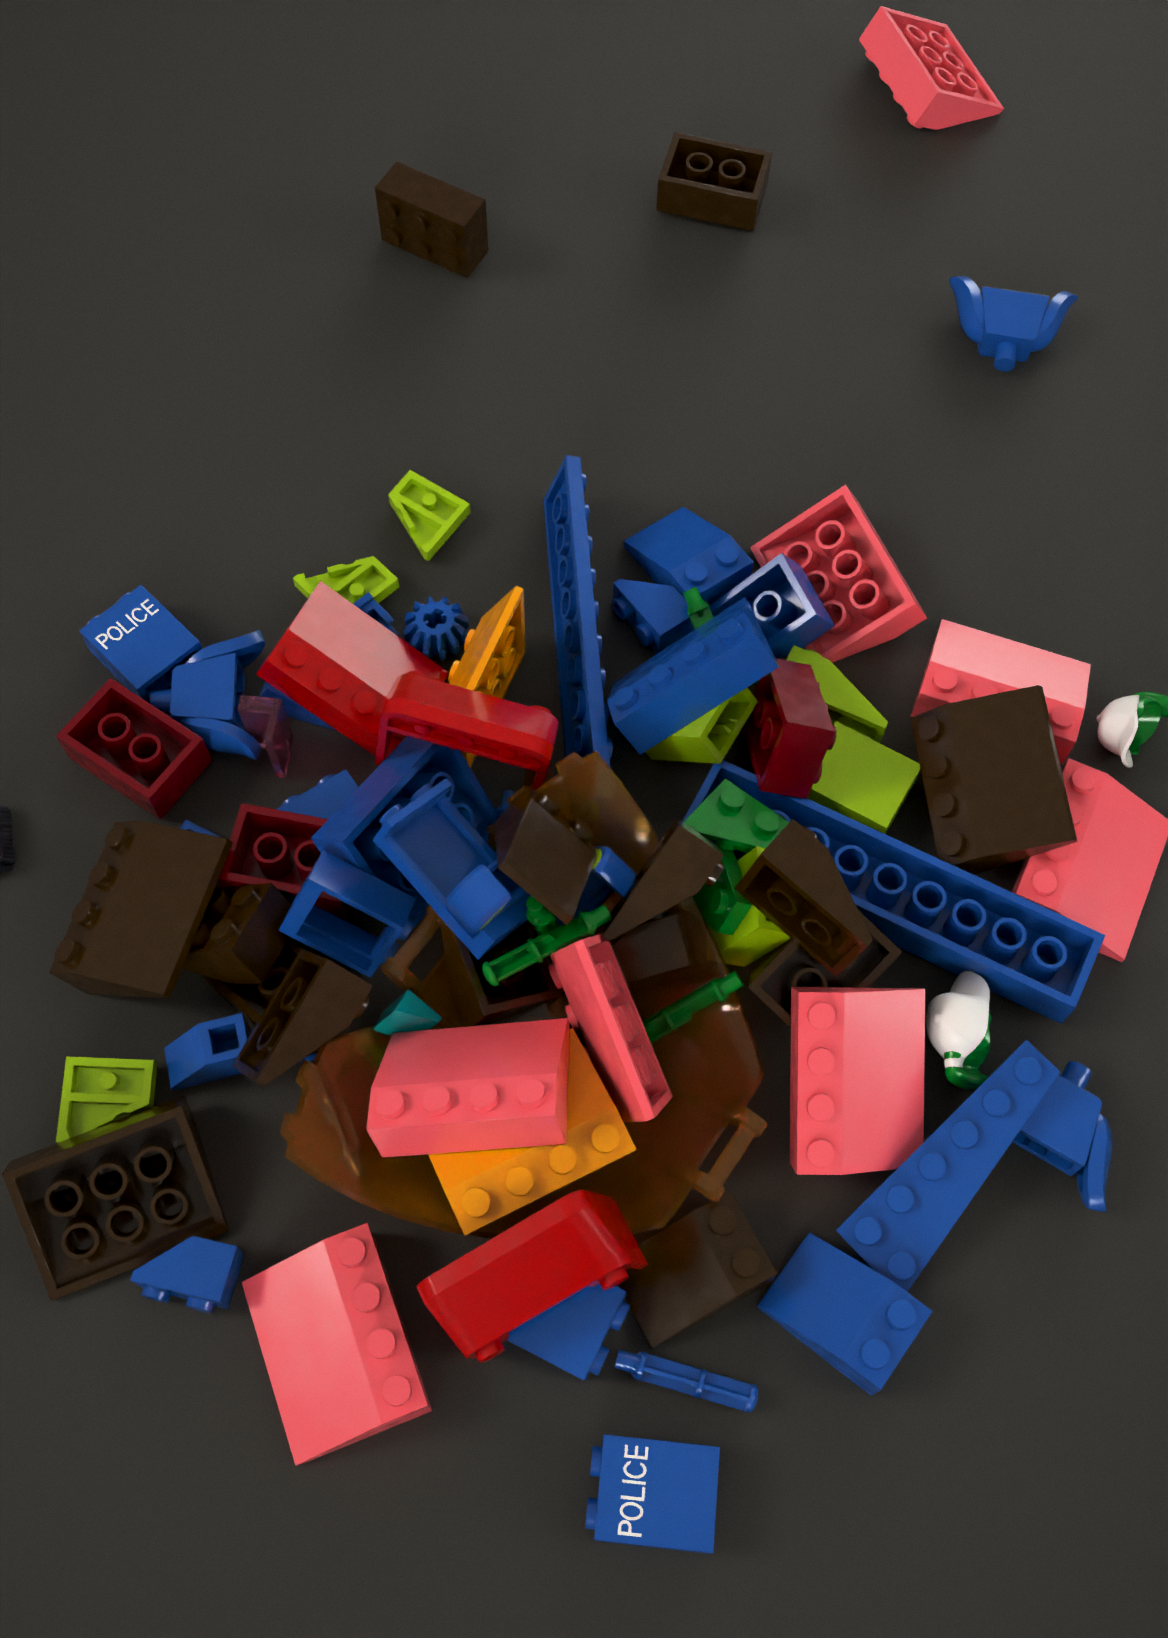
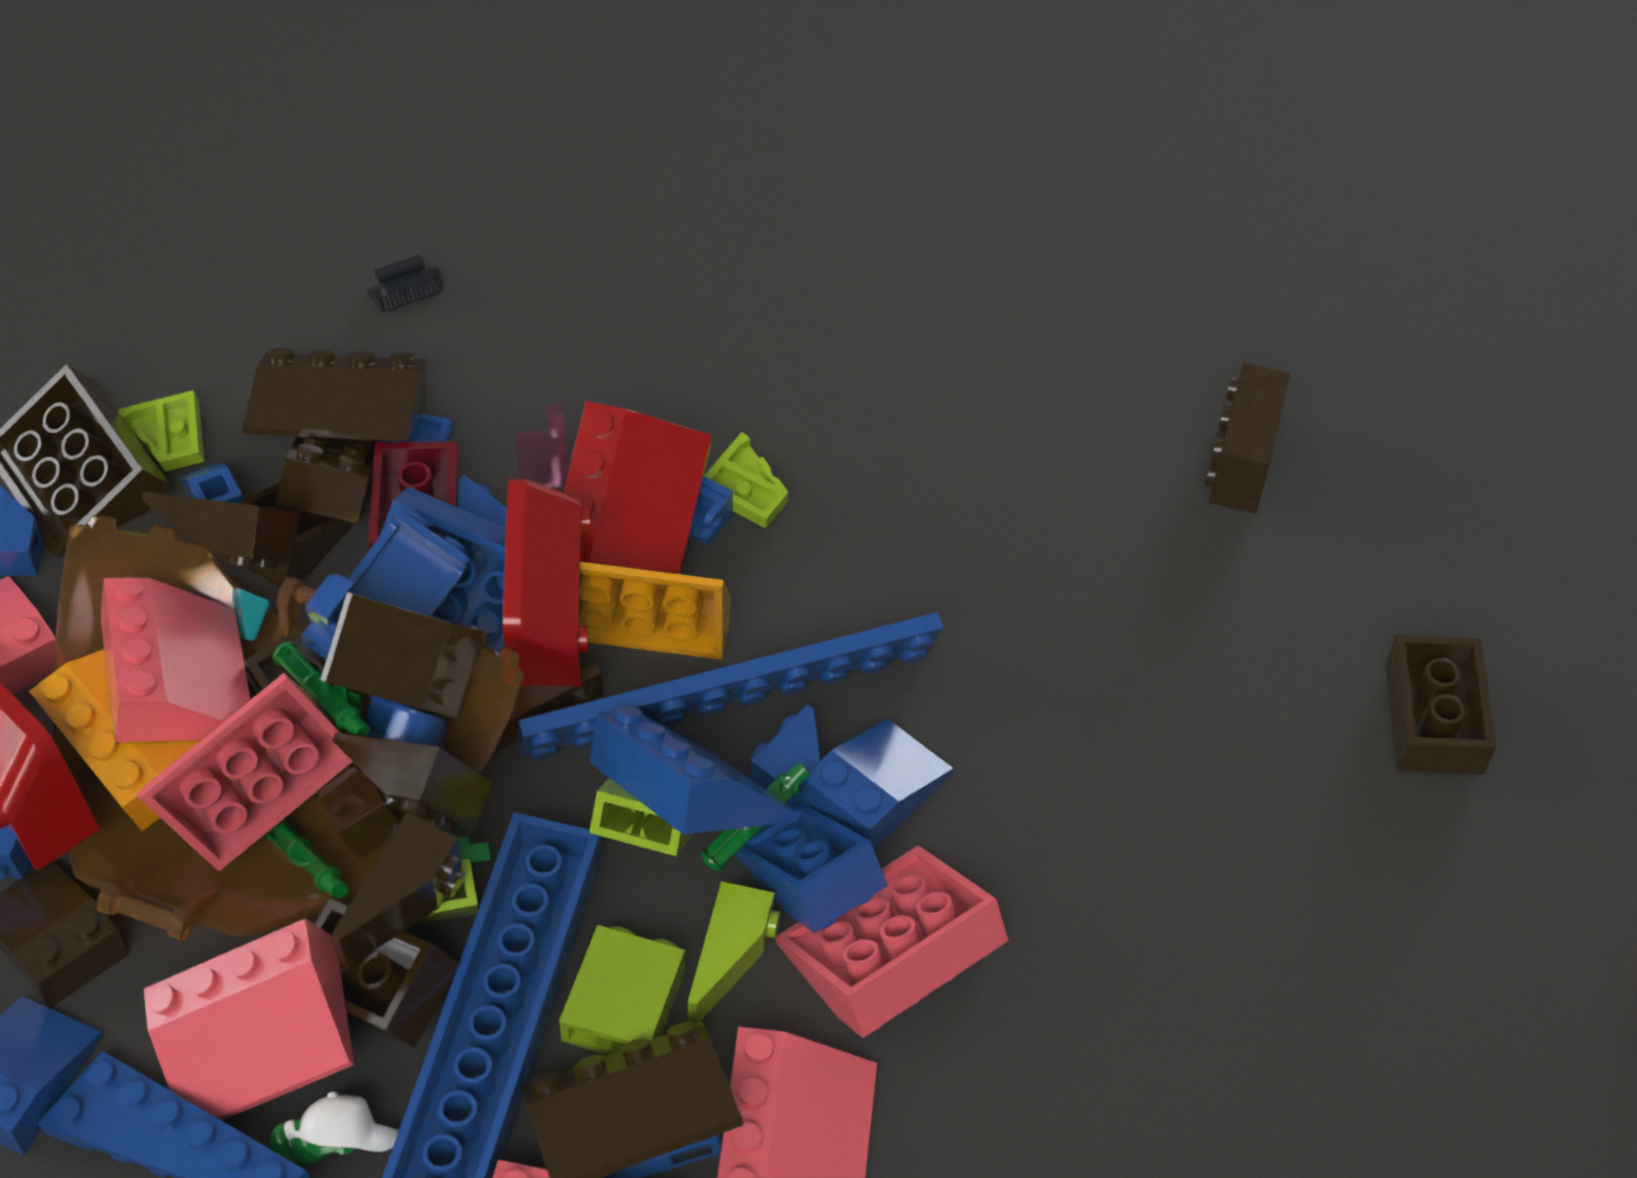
camera: 75 degrees right, 10 degrees down
dark red brick [56,678,213,820] -> none
blue brick [79,585,202,703] -> none
blue torso [150,630,265,761] -> none
blue window [278,850,416,978] -> none
lime wing [388,470,471,561] -> none
blue gear [403,595,469,662] -> none
green wing [684,779,789,854] -> none
dark red brick [742,658,837,799] -> none
blue torso [949,276,1078,372] -> none

